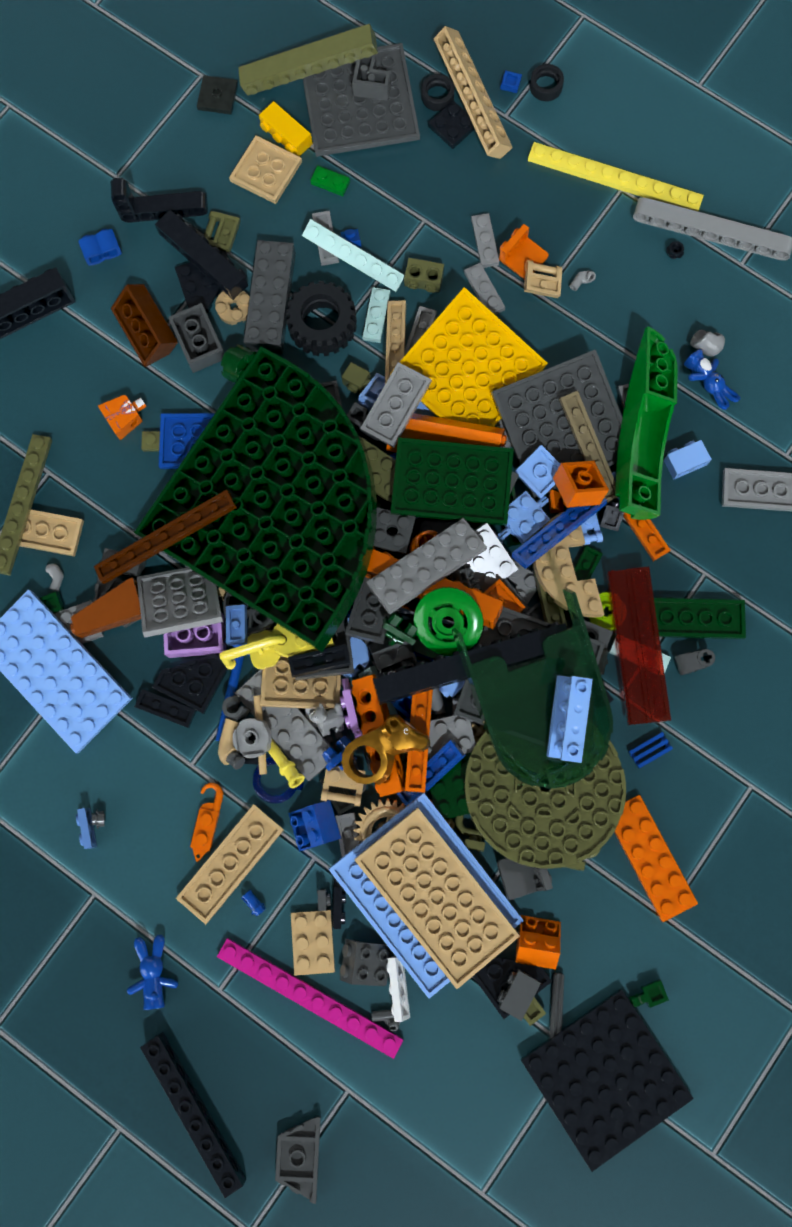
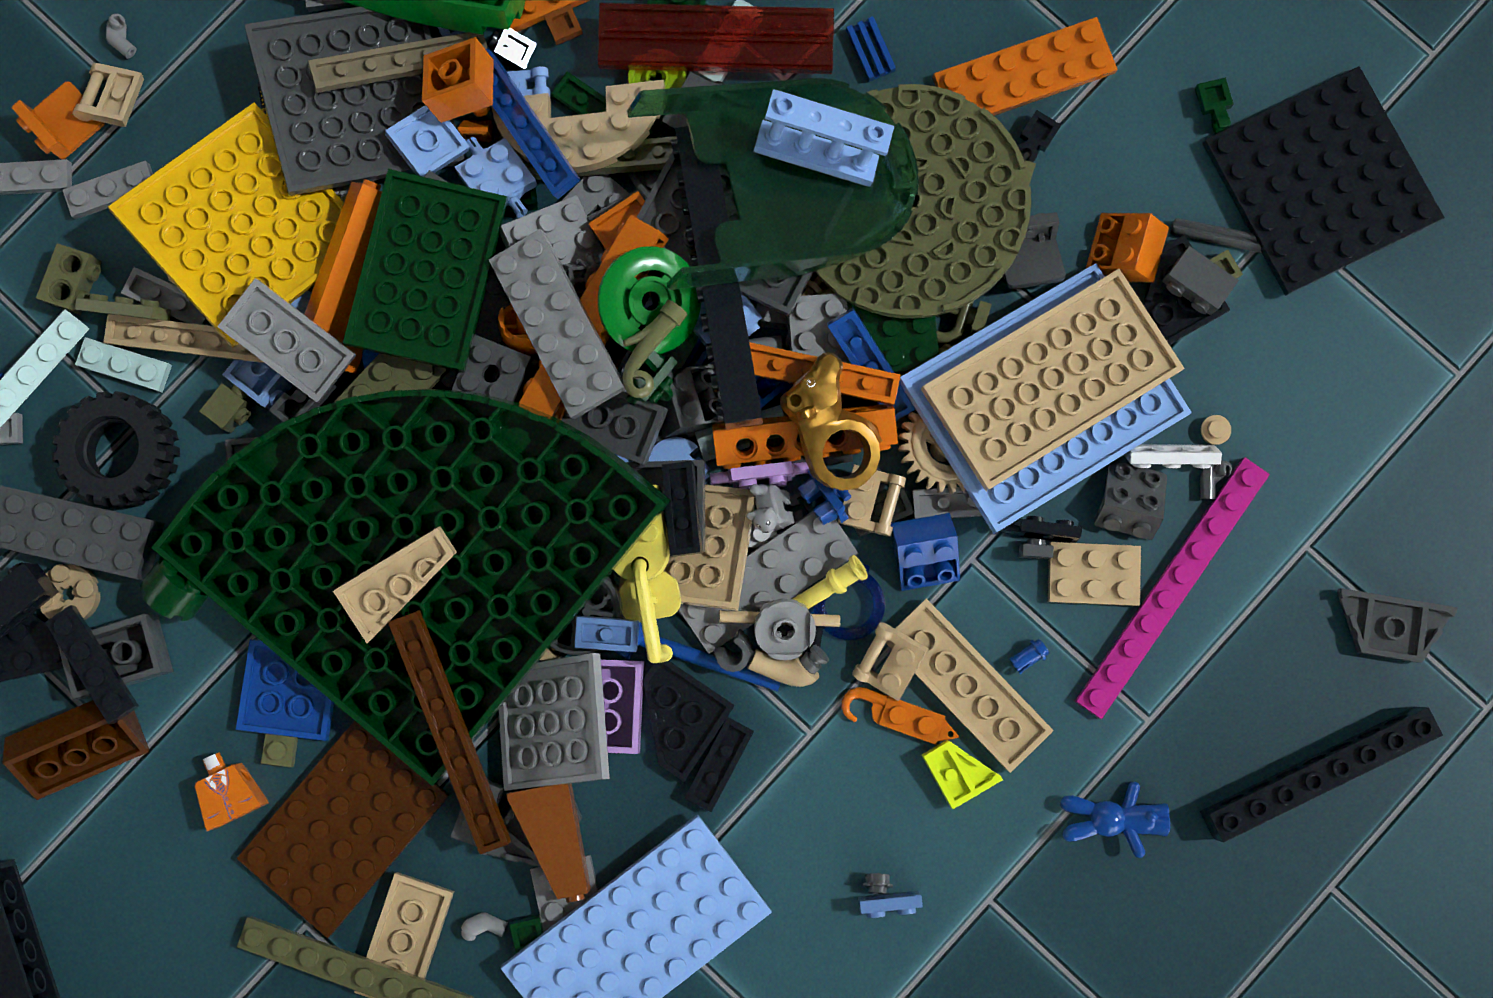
camera: 85 degrees left, 5 degrees up
none -> black plate [45,605,139,724]
none -> olive plate [75,294,171,321]
none -> reddish brown plate [237,721,450,938]
none -> tan wing [333,526,457,643]
none -> dark orange plate [544,4,583,45]
none -> olive plant [623,300,688,398]
none -> tan plate [852,623,929,701]
none -> neon yellow wing [921,740,1003,809]
none -> black plate [1018,110,1061,163]
none -> tan plate [1200,415,1231,445]

